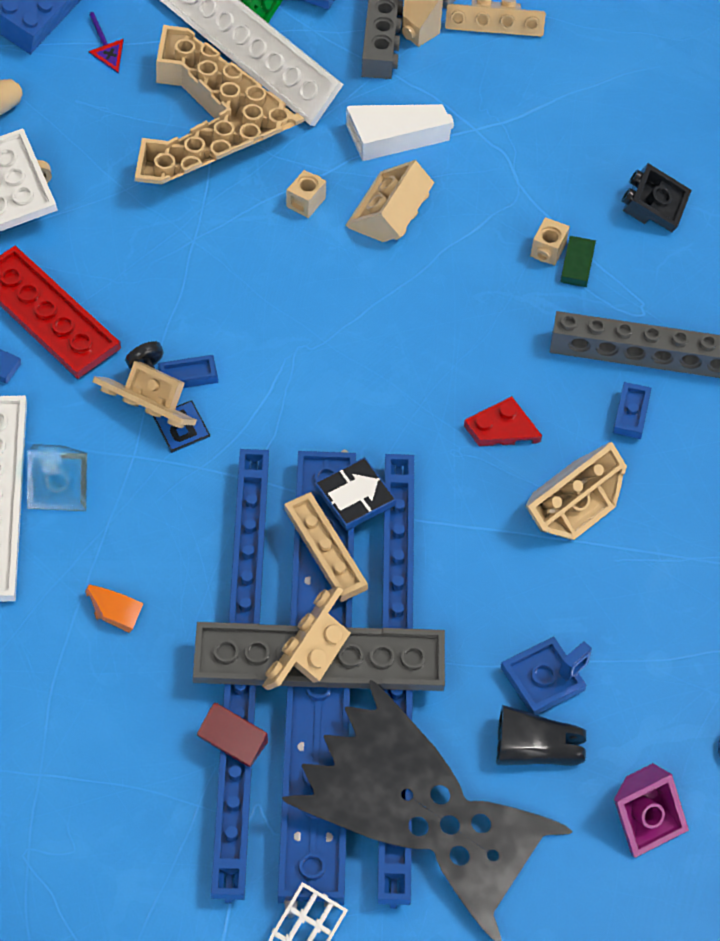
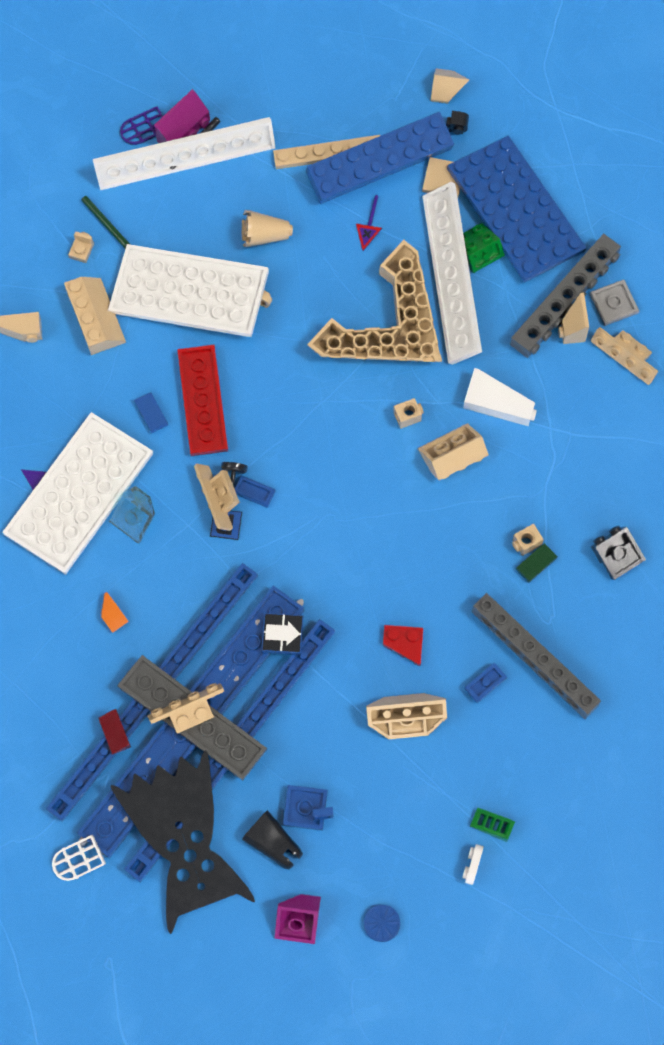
camera: 40 degrees right, 15 degrees up
tan plate [284,492,368,602] -> none

